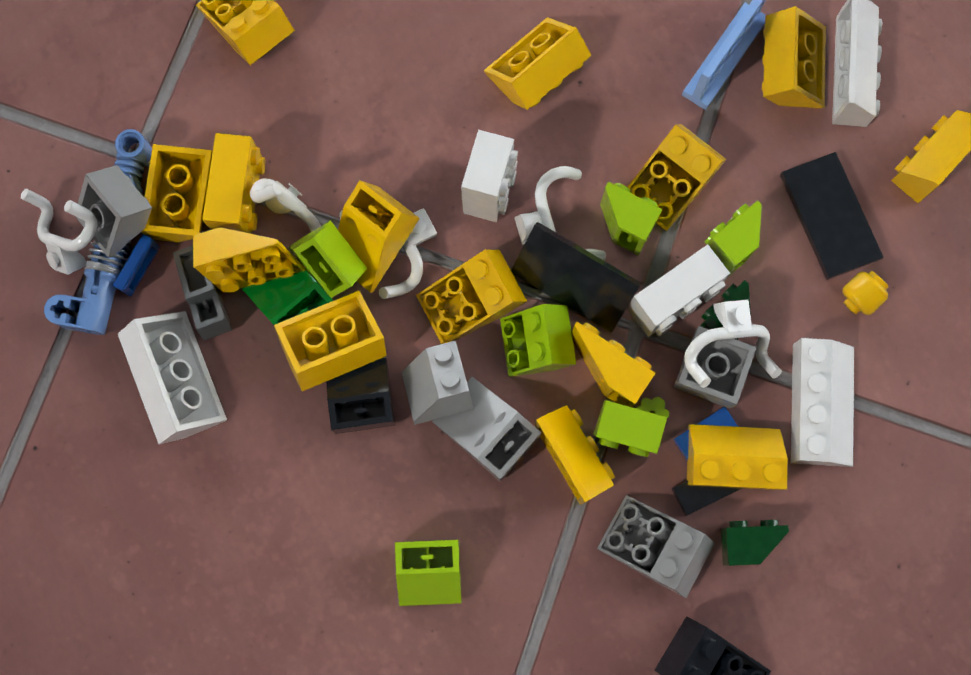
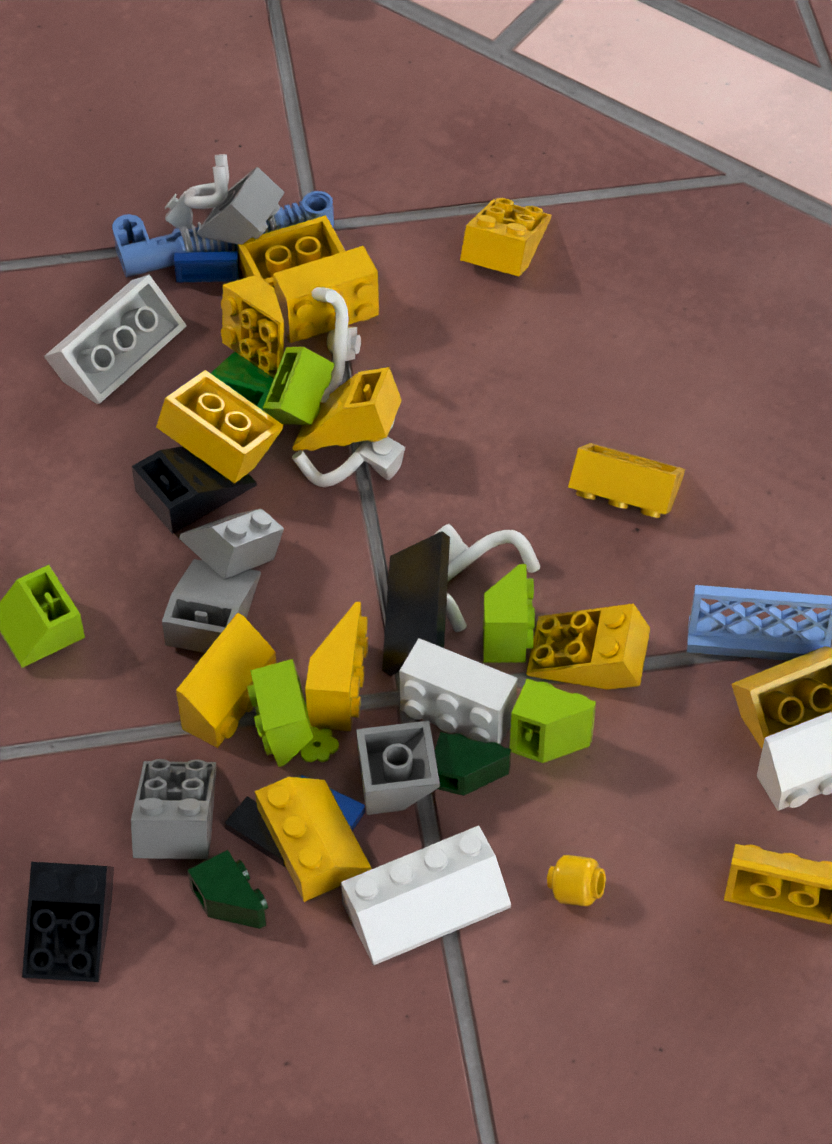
camera: 60 degrees right, 25 degrees down
dark grey slope [173,245,232,341] -> none
yellow slope [416,249,527,344] -> none
white brick [461,129,518,222] -> none
lime slope [500,304,576,377] -> none
white piece [684,300,782,388] -> none
black tile [780,152,884,280] -> none

